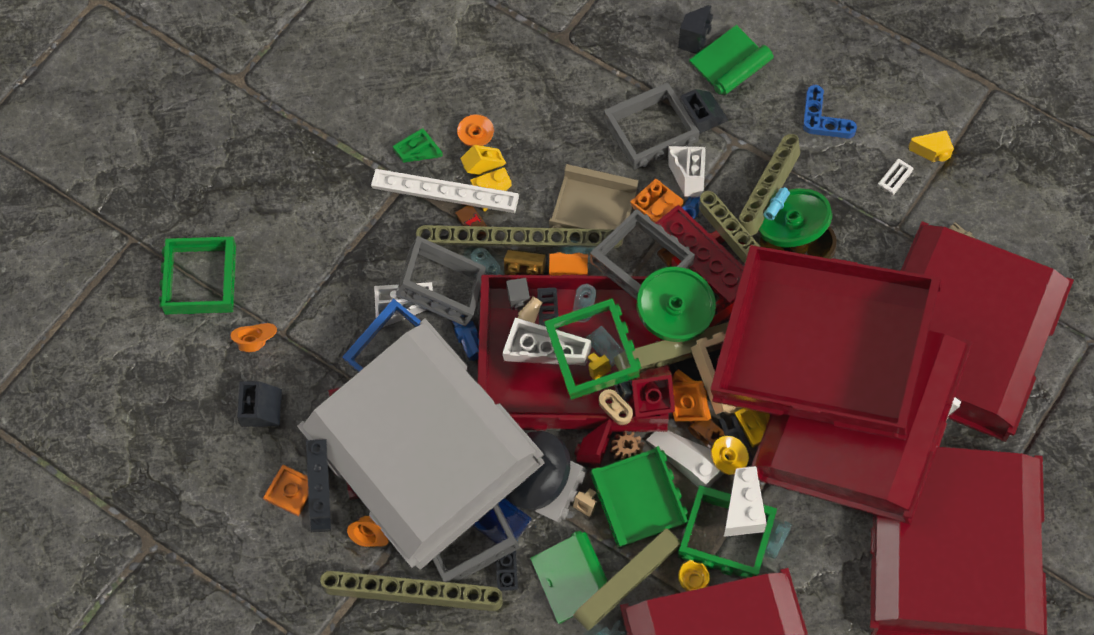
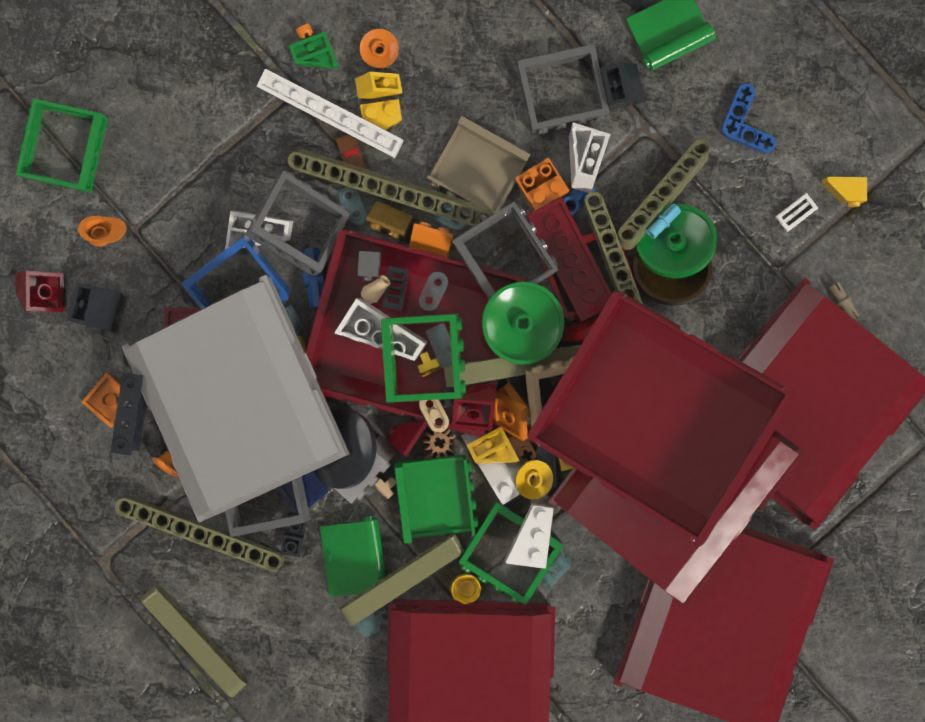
camera: 10 degrees right, 25 degrees up
none -> dark red slope [15,271,64,312]
none -> orange hinge [295,23,313,40]
none -> yellow wing [467,427,520,464]

